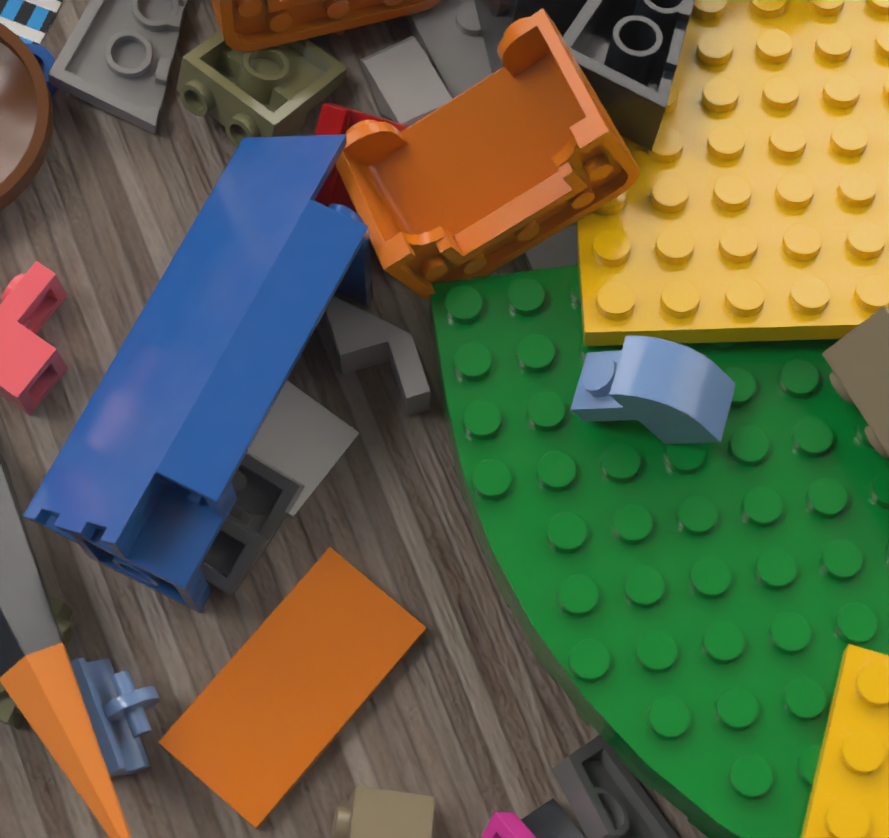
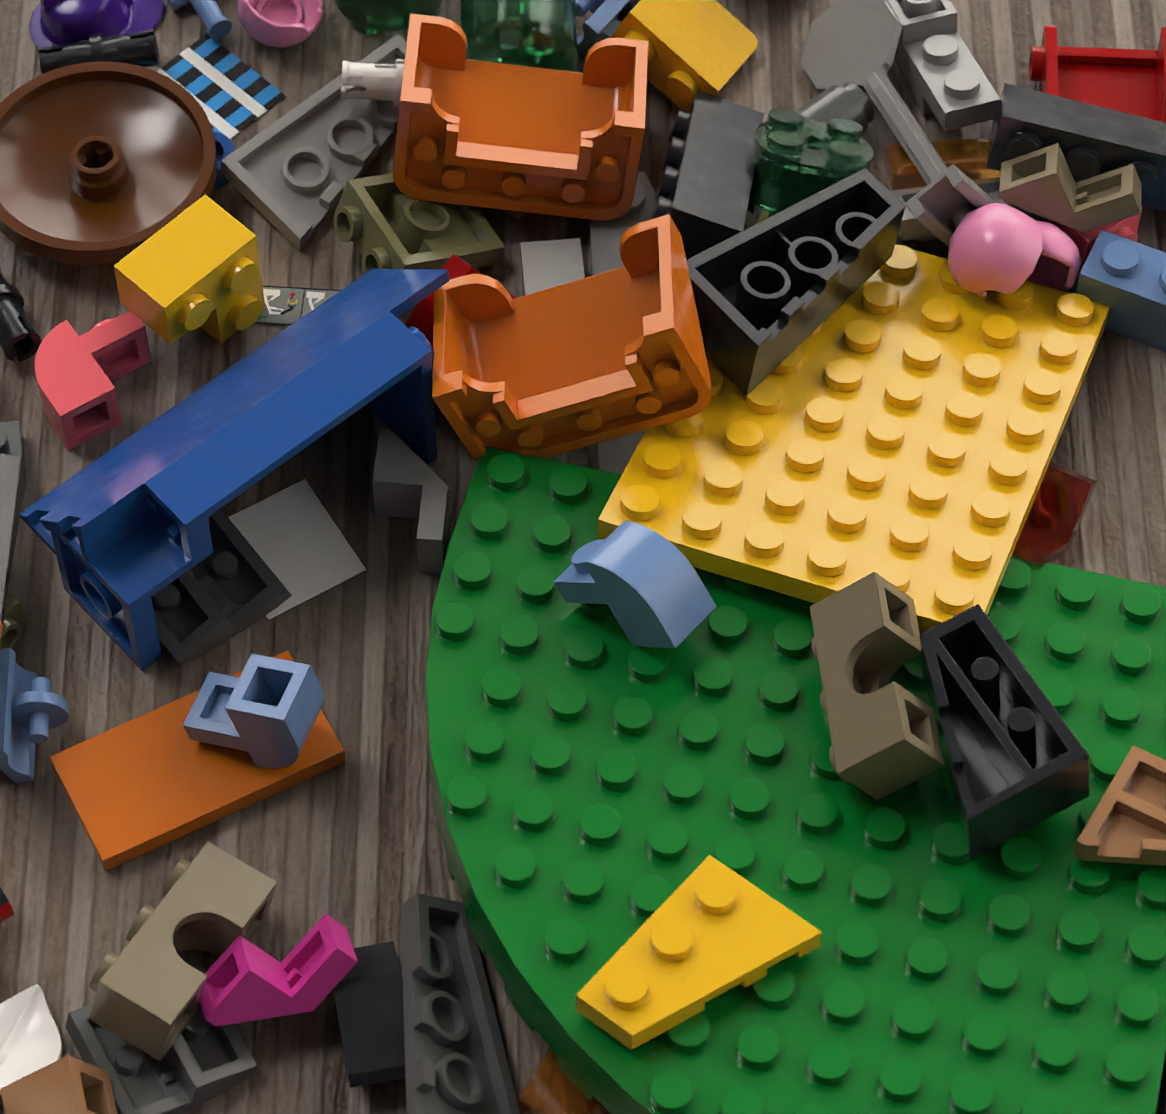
camera: 25 degrees right, 15 degrees down
none -> yellow brick [114,194,265,345]
none -> medium blue brick [183,653,325,768]
none -> light grey sticker [253,285,341,326]

